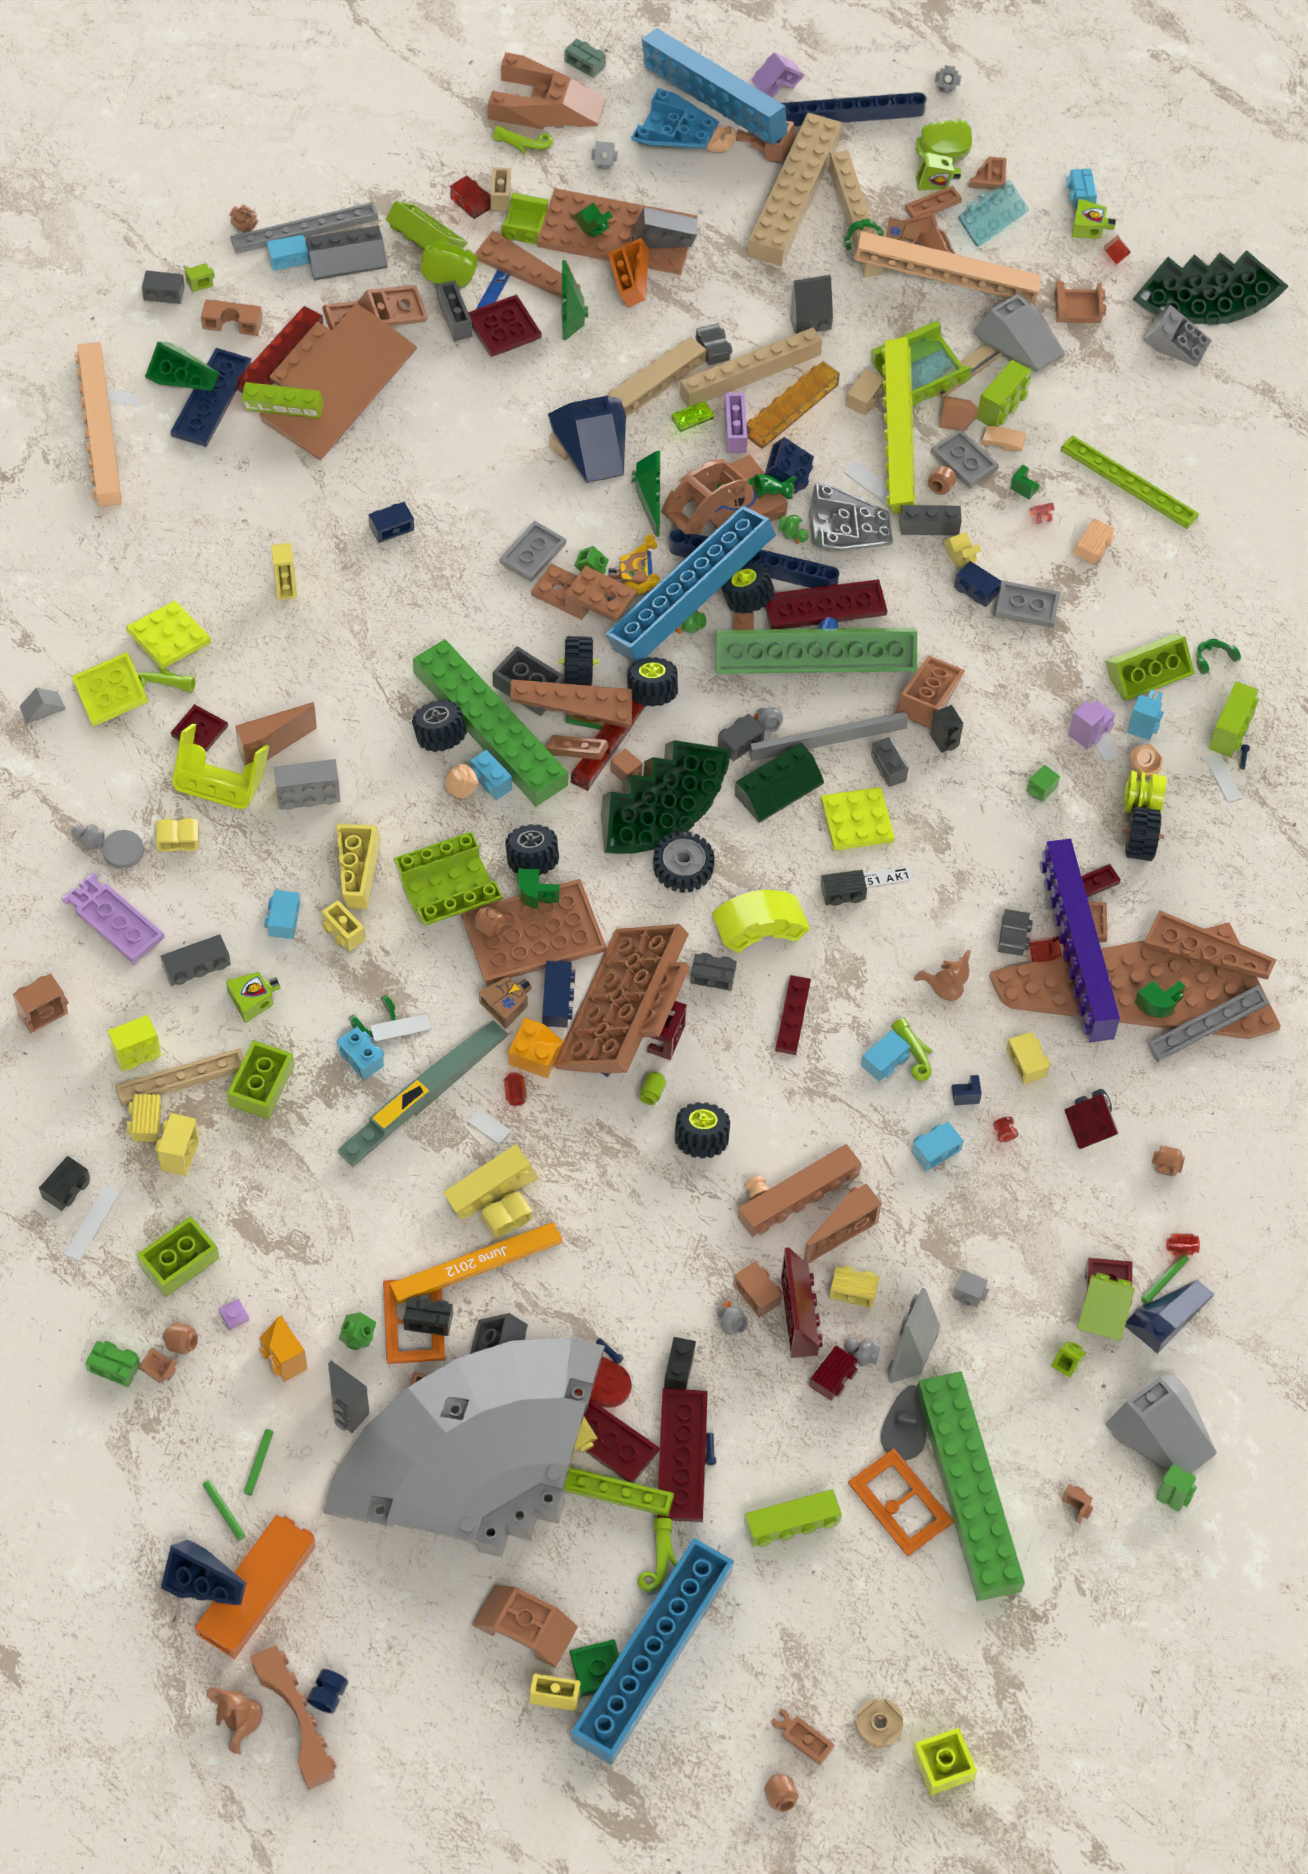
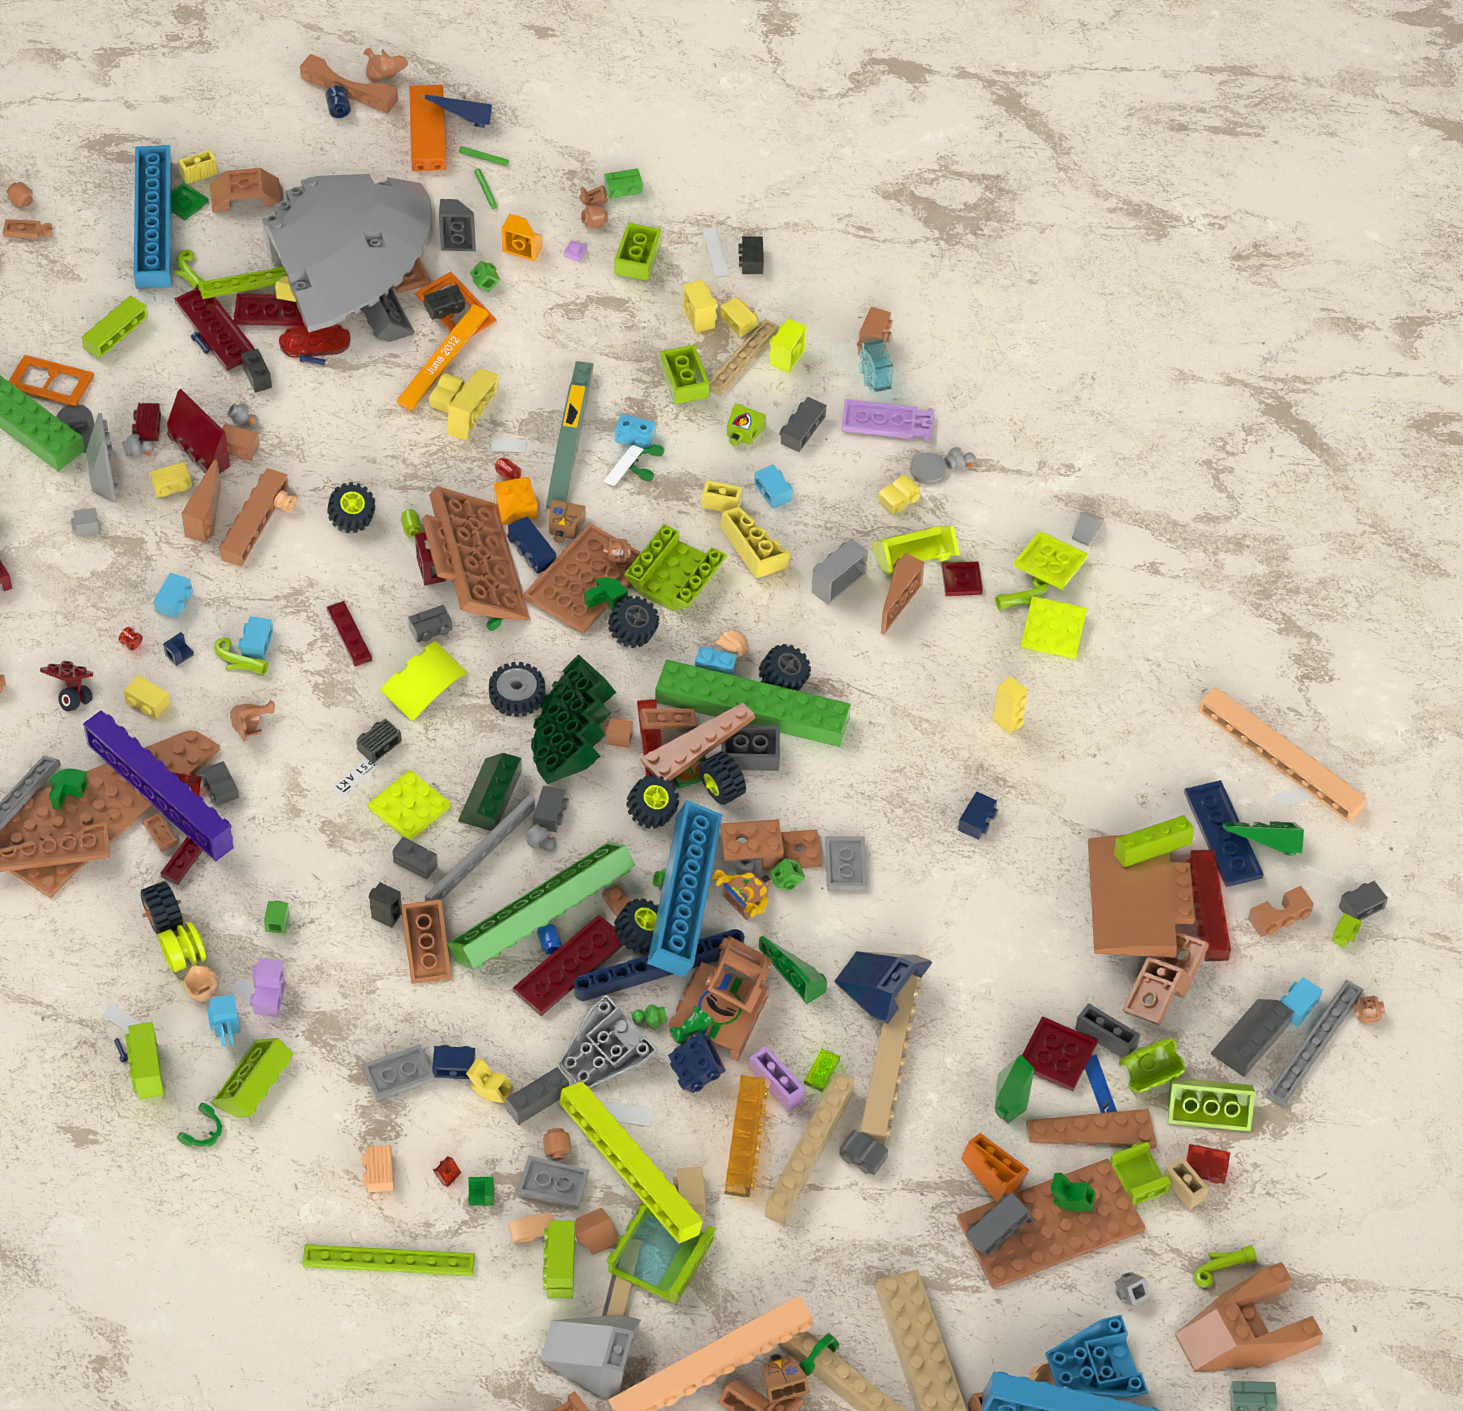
camera: 145 degrees right, 5 degrees down
dark grey slope [790,275,833,334] -> none
none -> clear light blue brick [858,339,893,393]

